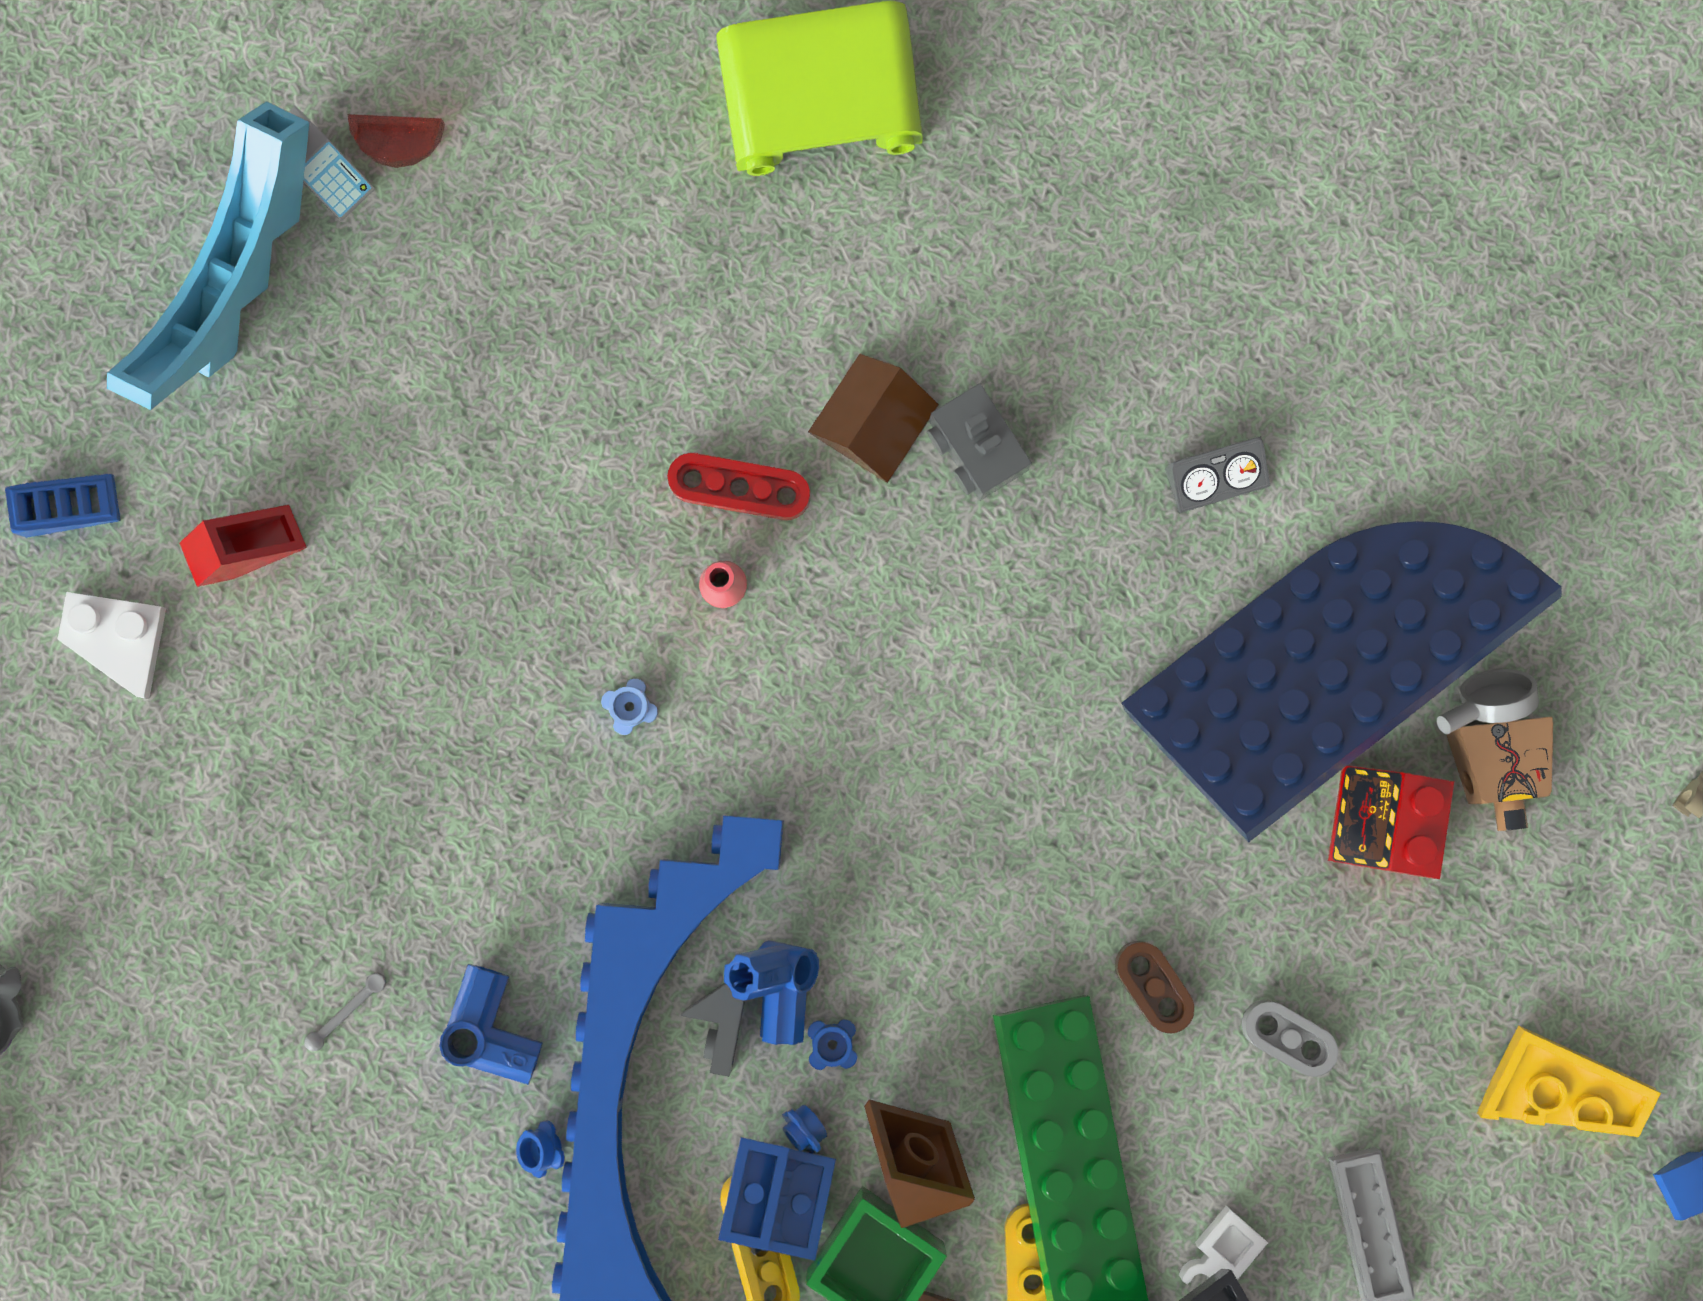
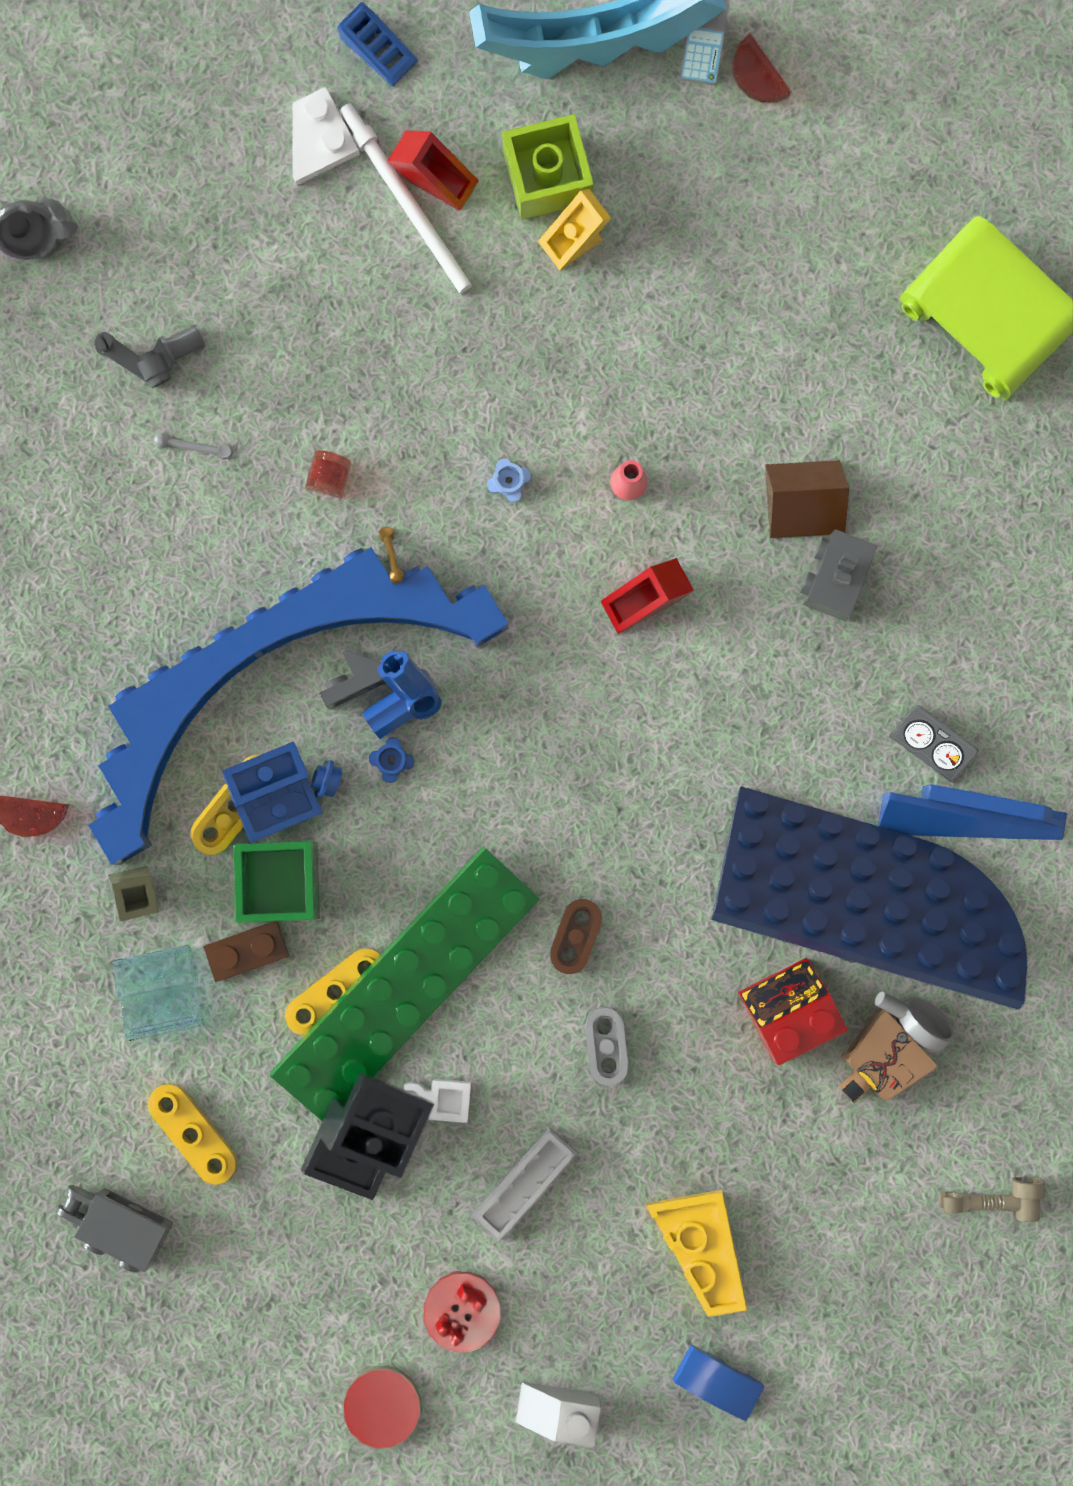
camera: 55 degrees right, 0 degrees up
blue piece [439,964,543,1085] -> none
blue plate [516,1120,565,1178] -> none
red plate [667,453,810,520] -> none
reddish brown slope [864,1099,975,1228] -> none
none -> dark grey pin [94,324,205,388]
none -> clear red brick [305,450,352,499]
none -> white bar [339,103,472,294]
none -> pearl gold hinge [379,527,404,584]
none -> lime brick [502,114,594,220]
none -> yellow slope [538,189,611,270]
none -> red slope [600,558,694,634]
none -> blue wedge [878,784,1067,840]

